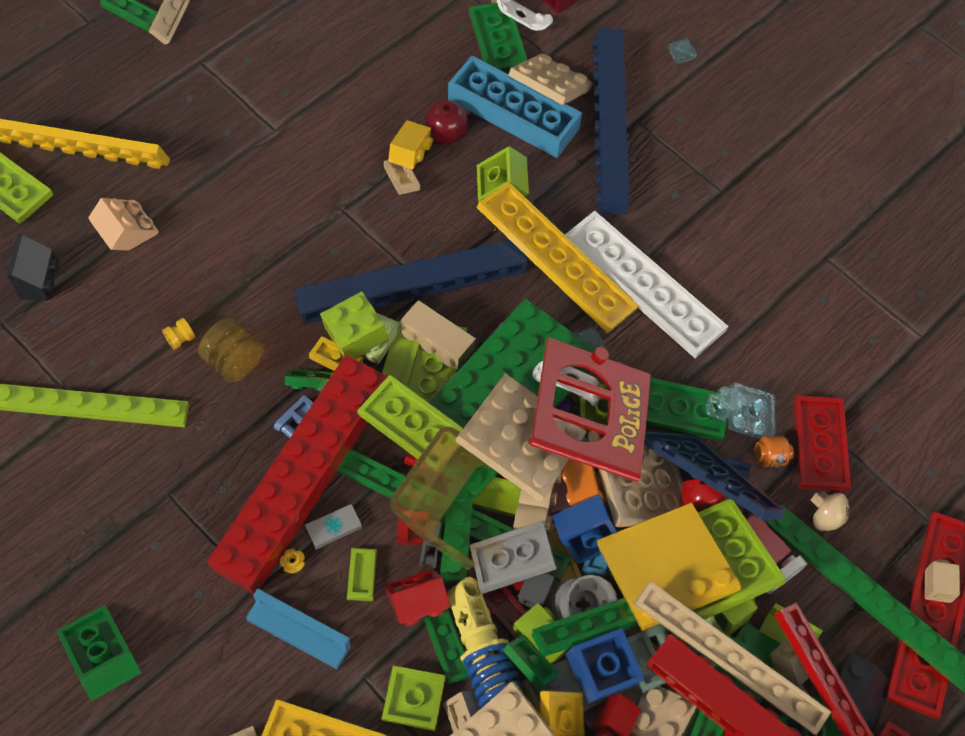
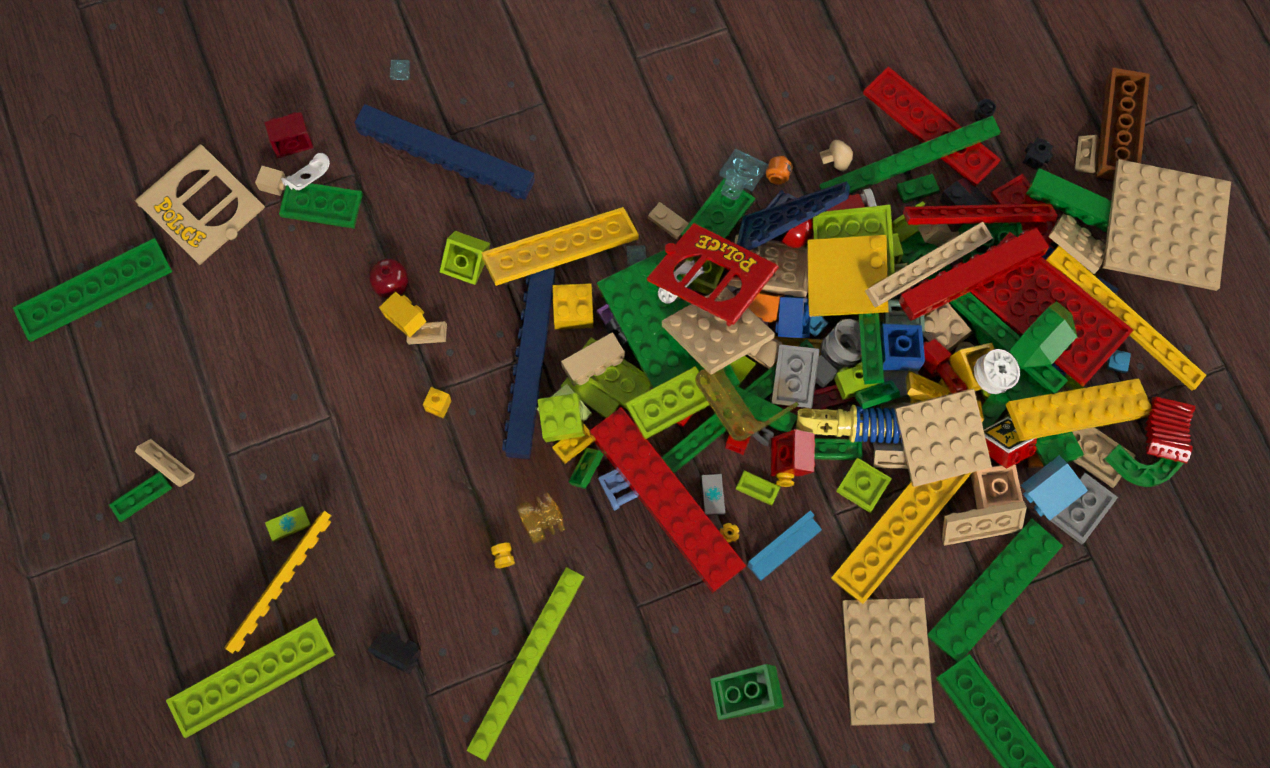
camera: 65 degrees left, 10 degrees up
light nougat slope [88,198,159,251] -> none
dark azure brick [448,56,582,158] -> none
tan plate [508,54,593,105] -> none
white plate [565,211,728,358] -> none
red plate [794,396,851,491] -> none
tan brick [925,560,960,603] -> none
none -> lime tile [265,506,311,542]
none -> yellow brick [423,387,451,418]
none -> yellow brick [553,284,594,330]
none -> tan plate [648,202,689,240]
none -> yellow bush [776,473,794,487]
none -> green plate [897,174,939,203]

